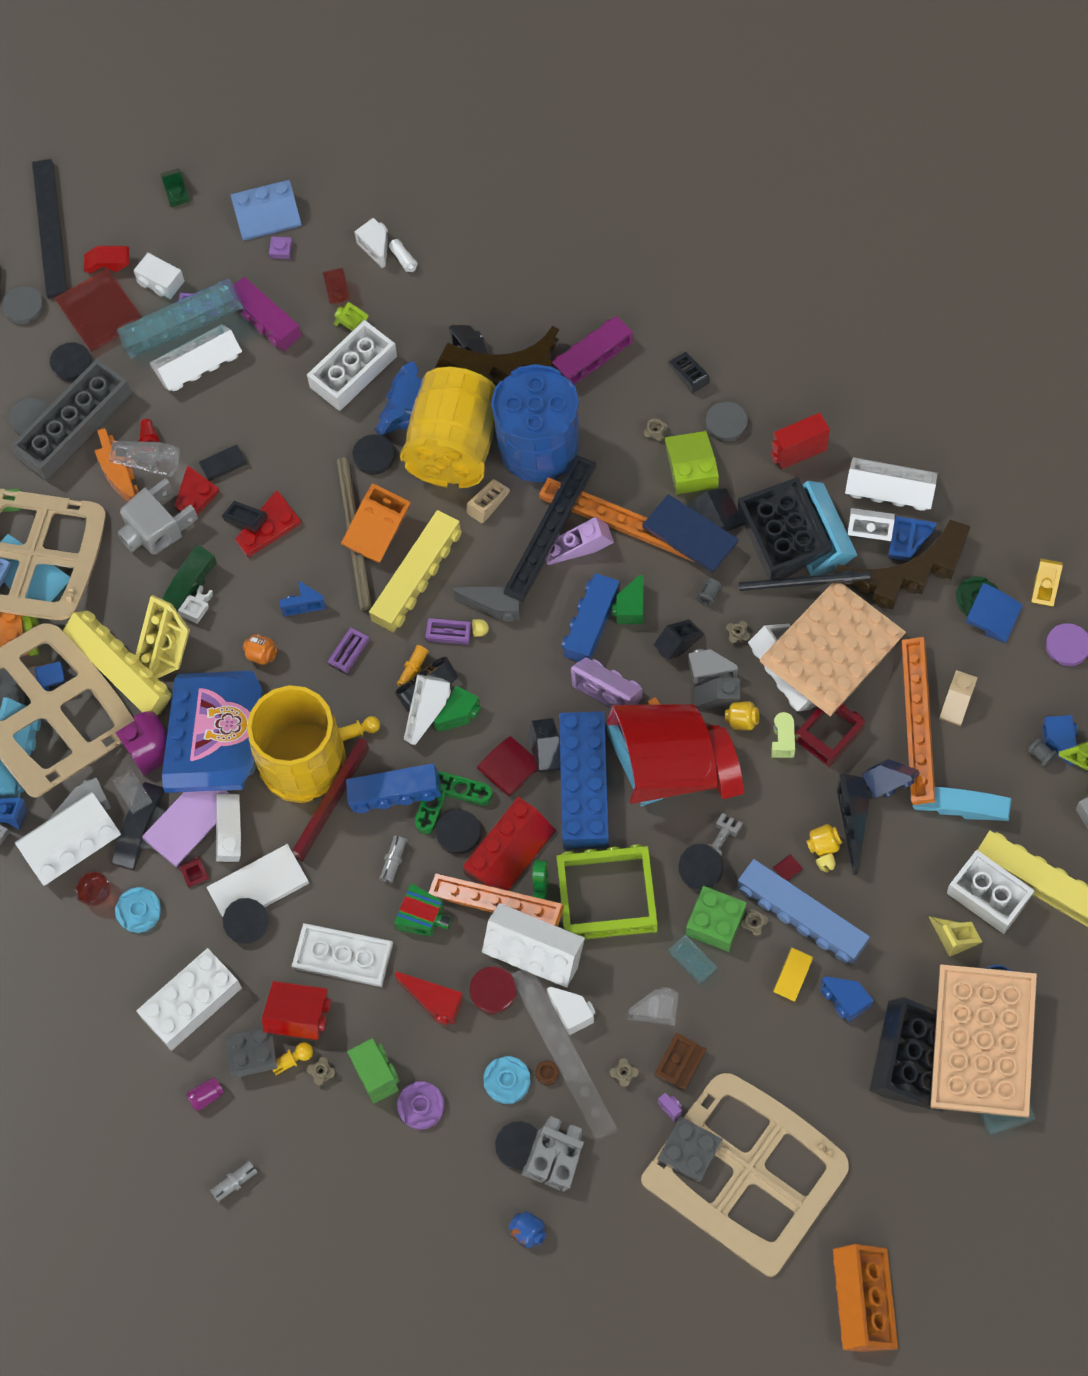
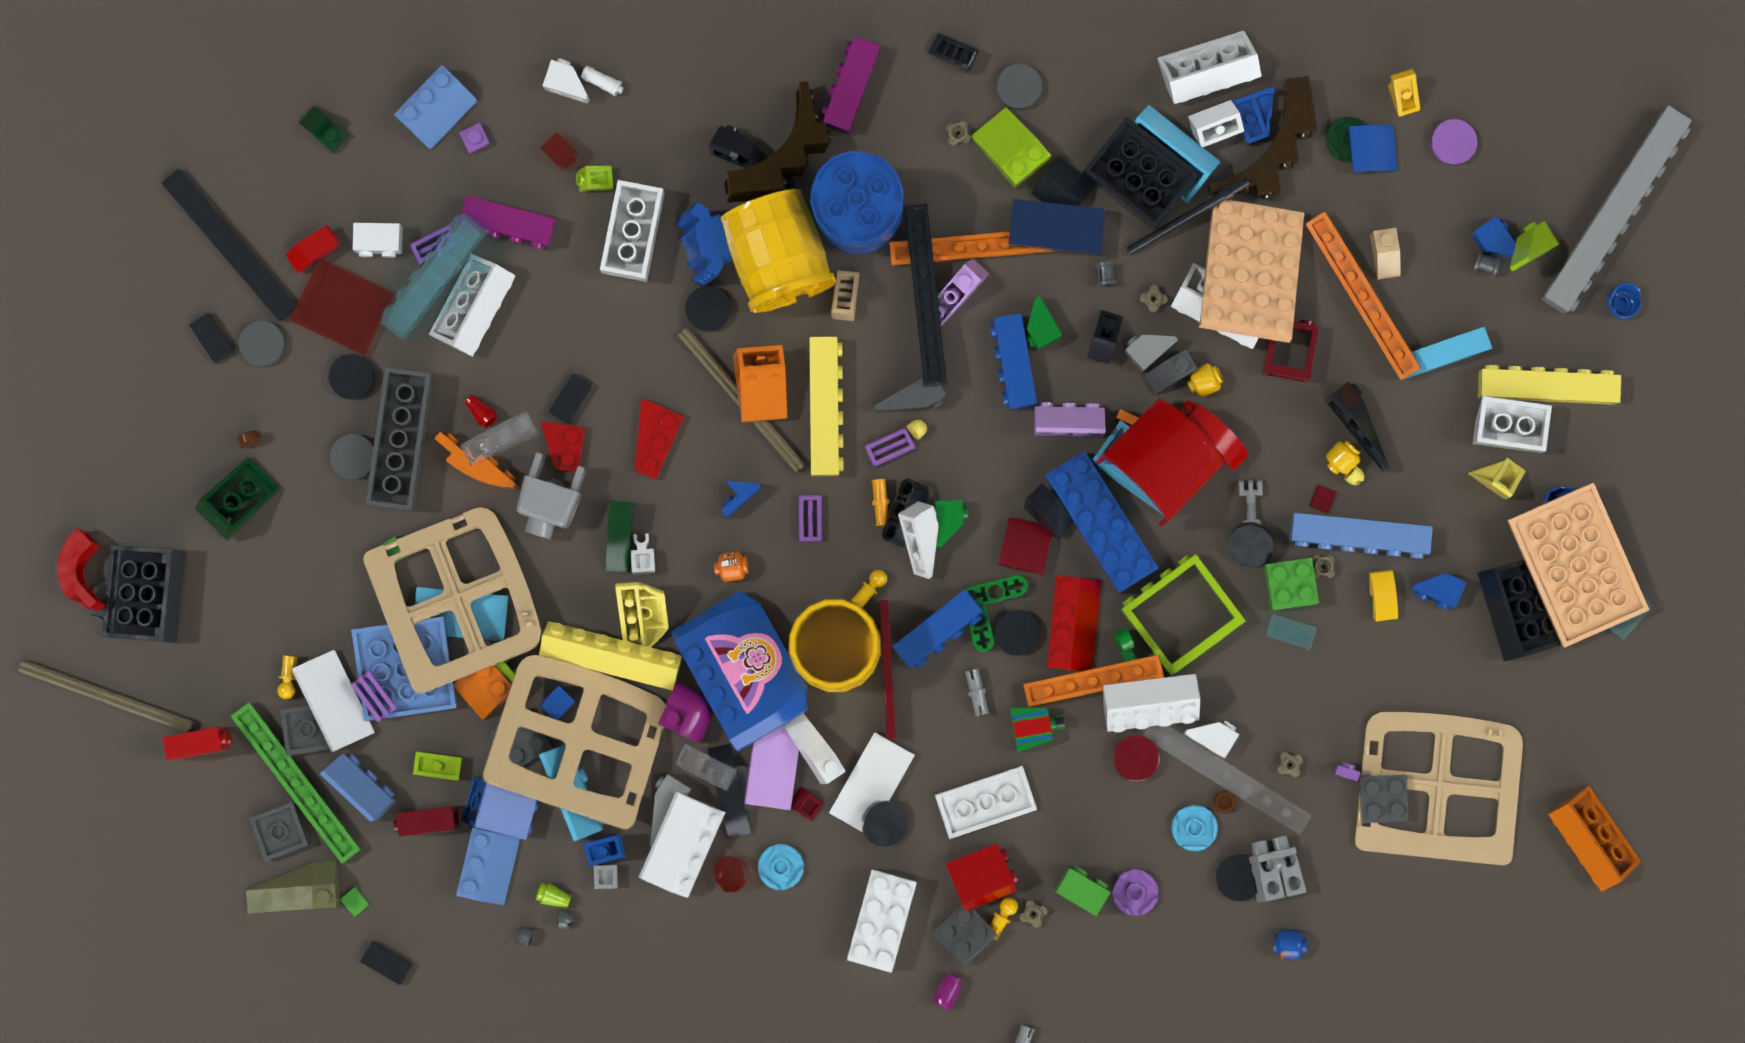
camera: 30 degrees left, 20 degrees up
black tile [222,501,268,532] -> none
red slope [395,971,464,1025] -> none
clear slope [628,988,679,1026] -> none
reddish brown plate [654,1033,707,1092] -> none
red brick [770,412,830,470] -> none
yellowish green leg [771,712,795,758] -> none
dark blue slope [862,759,920,798] -> none

